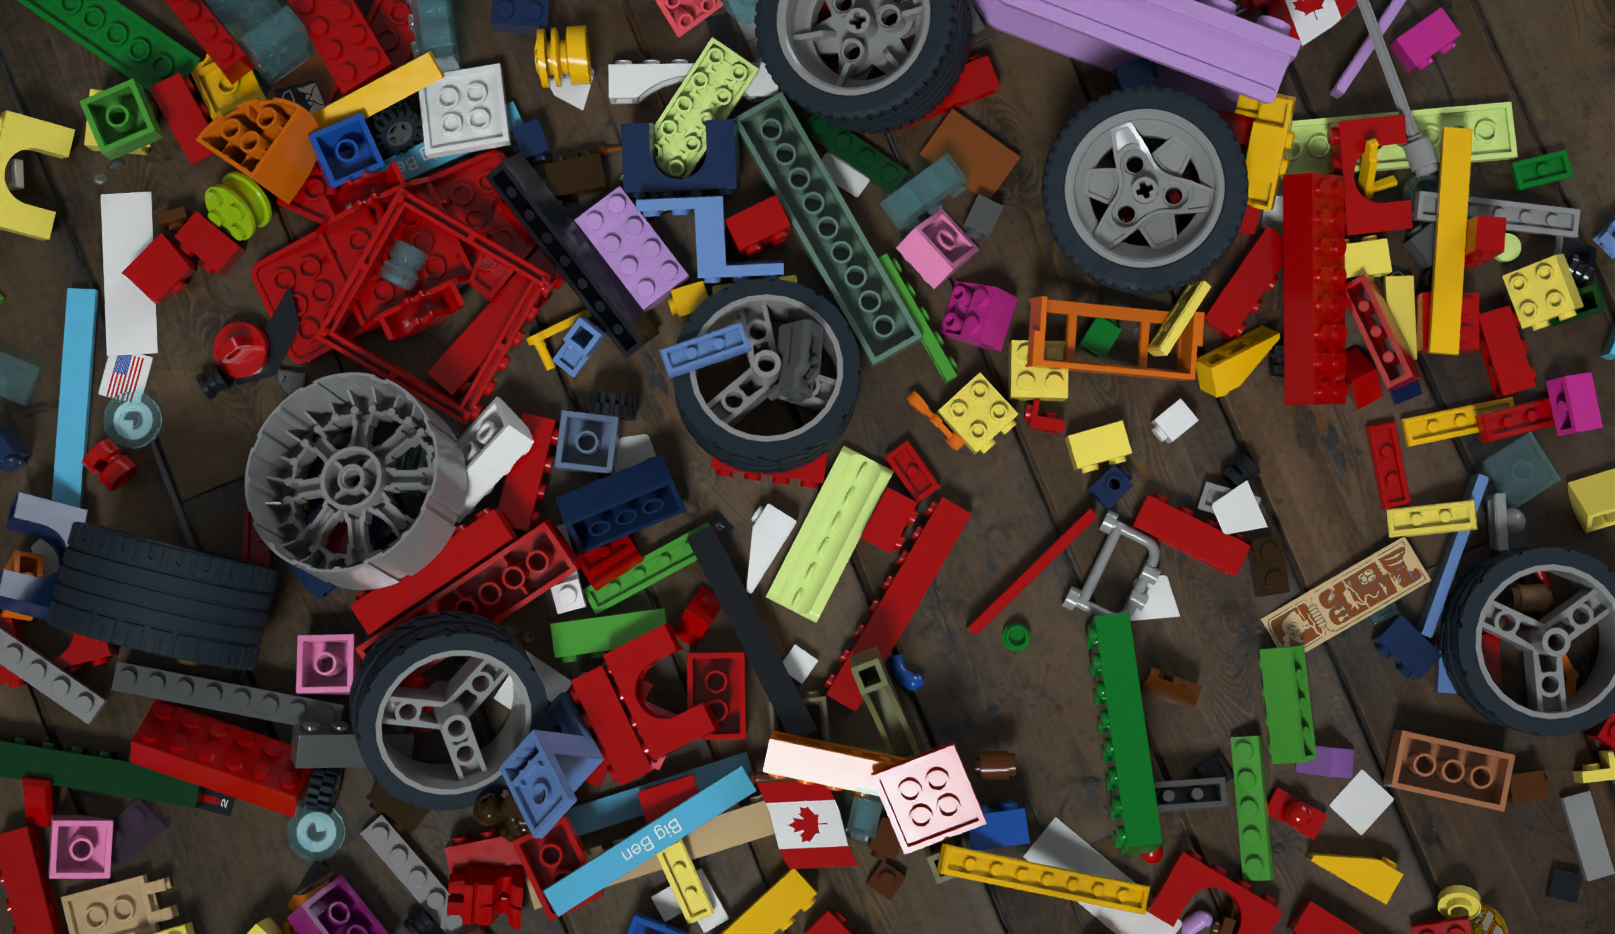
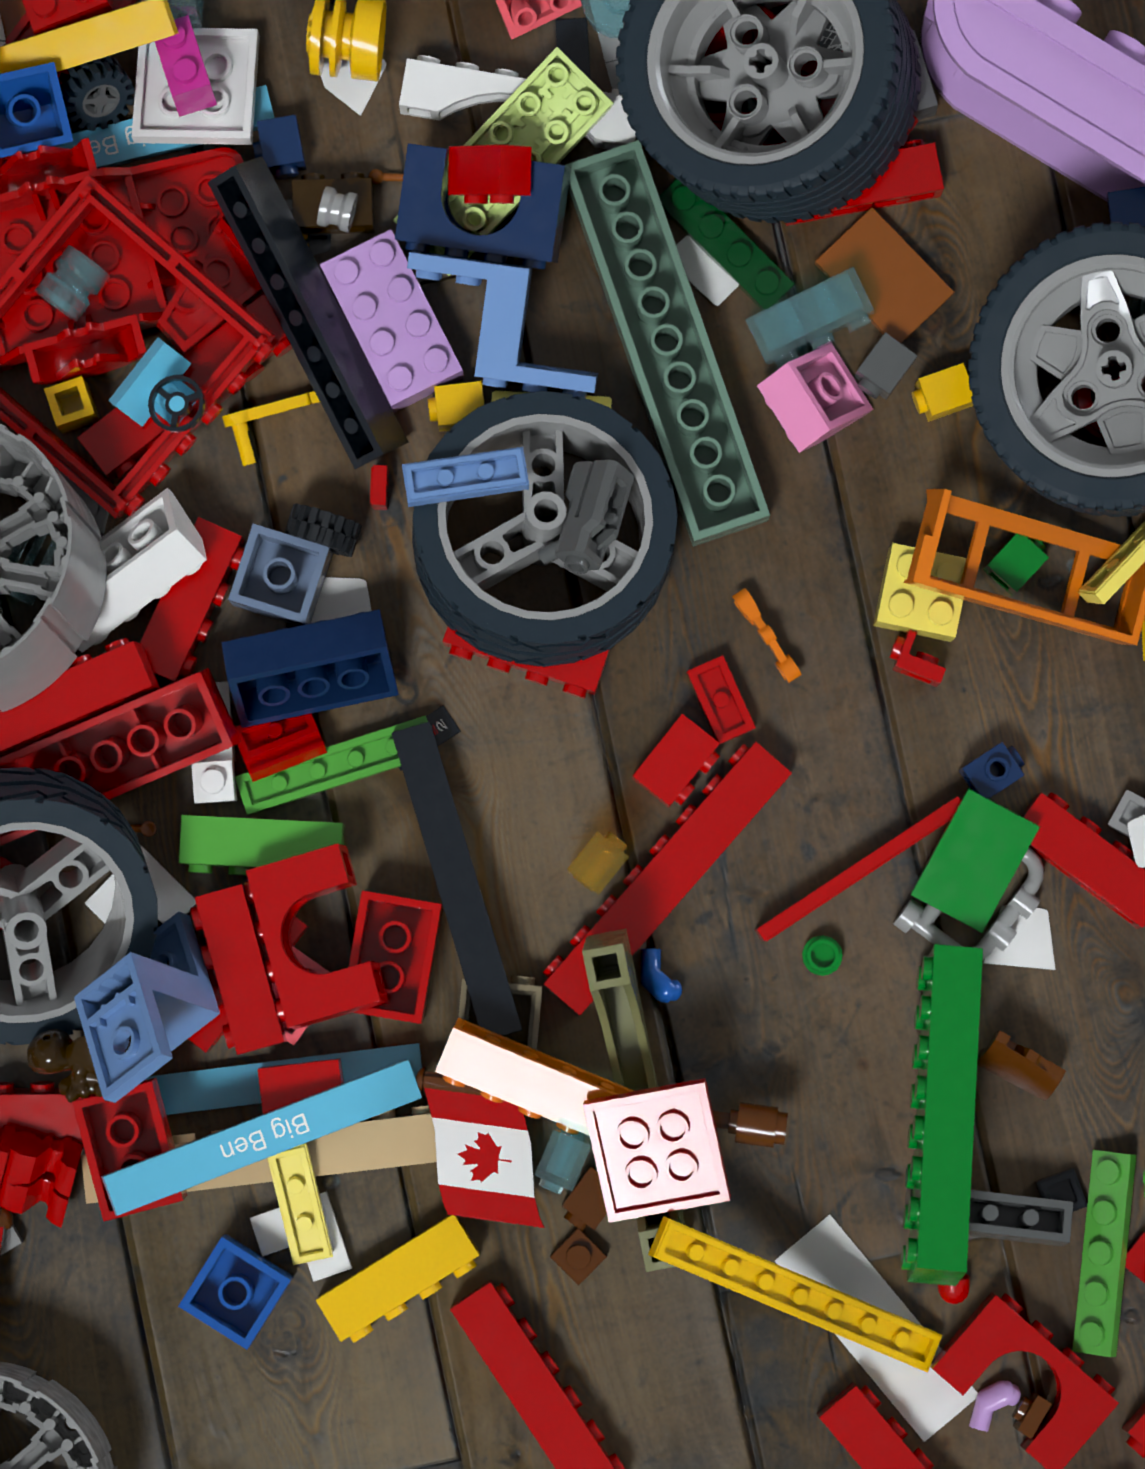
camera: 15 degrees right, 0 degrees up
medium blue brick [552,316,607,378] -> none
red slope [673,586,722,649] -> none
red brick [724,195,791,260] -> none
white slope [746,503,797,595] -> none
yellowish green plate [766,445,894,623] -> none
white tile [783,645,818,684] -> none
bright green plate [878,253,958,384] -> none
light yellow brick [936,373,1018,455] -> none
dark pink slope [939,281,1018,351] -> none
blue brick [966,800,1030,851] -> none
light yellow brick [1065,420,1132,474] -> none
white brick [1150,398,1199,444] -> none
none -> yellow brick [44,376,100,433]
none -> medium azure piece [108,338,206,433]
none -> dark pink brick [155,15,217,117]
none -> light grey wheel [317,186,358,233]
none -> red tile [370,465,389,510]
none -> red brick [448,145,532,204]
none -> clear yellow brick [567,831,629,897]
none -> green tile [910,788,1040,933]
none -> yellow brick [912,363,973,422]

